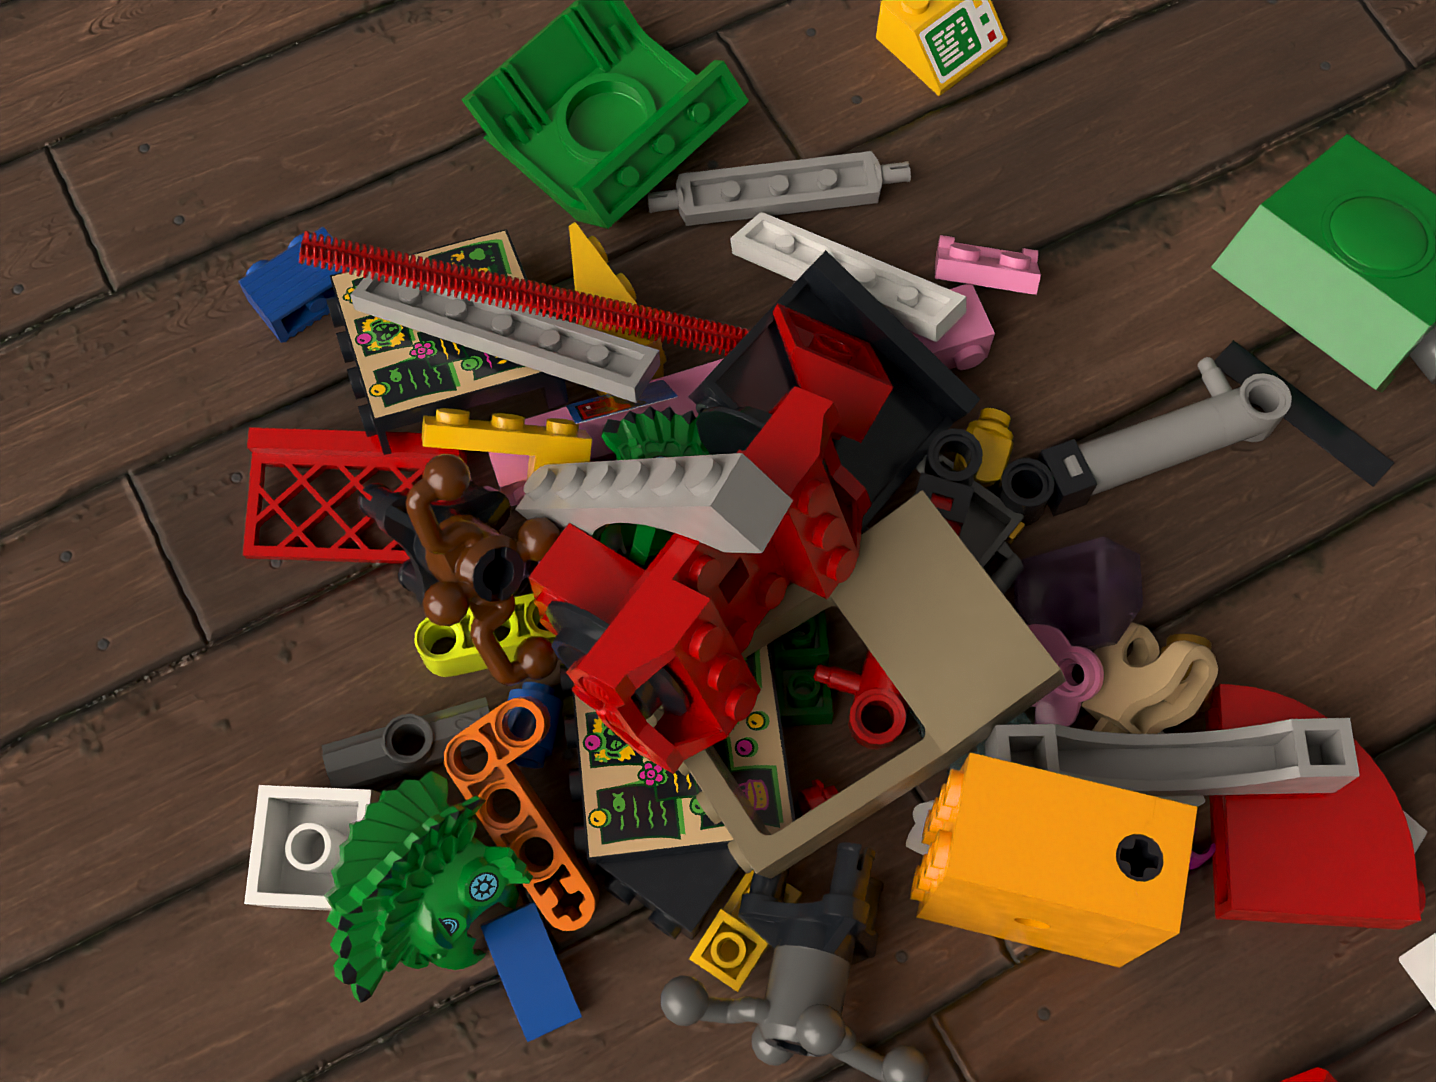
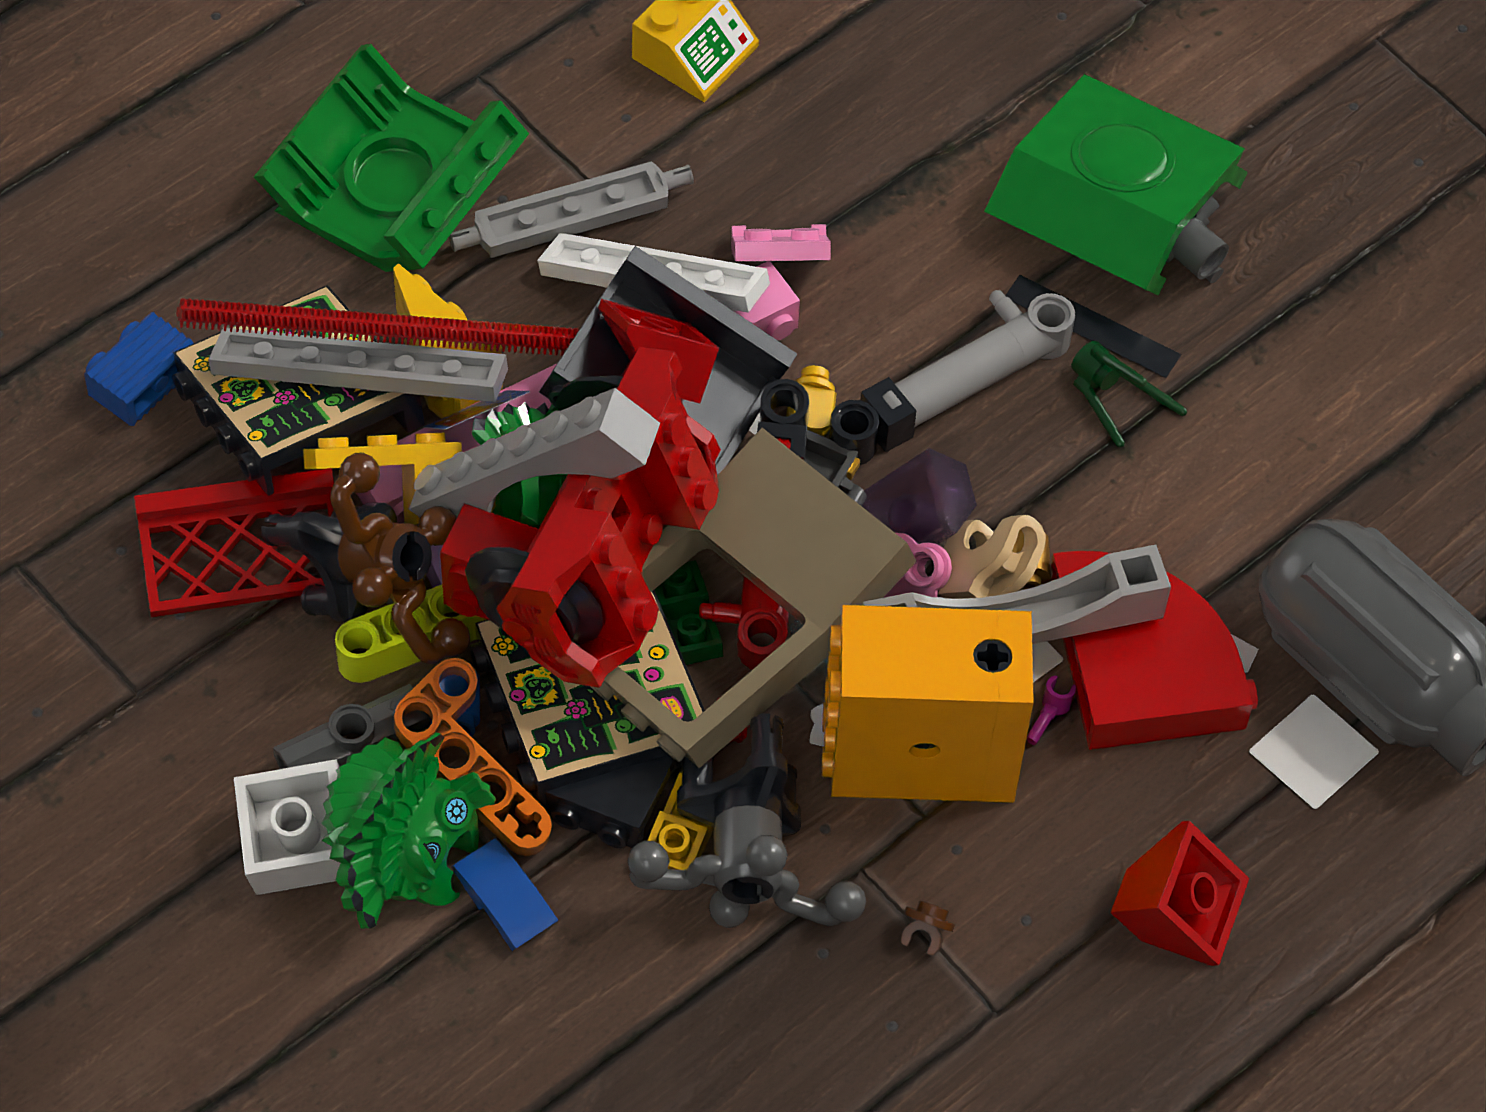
camera: 15 degrees left, 10 degrees down
none -> dark green plant [1071,341,1187,448]

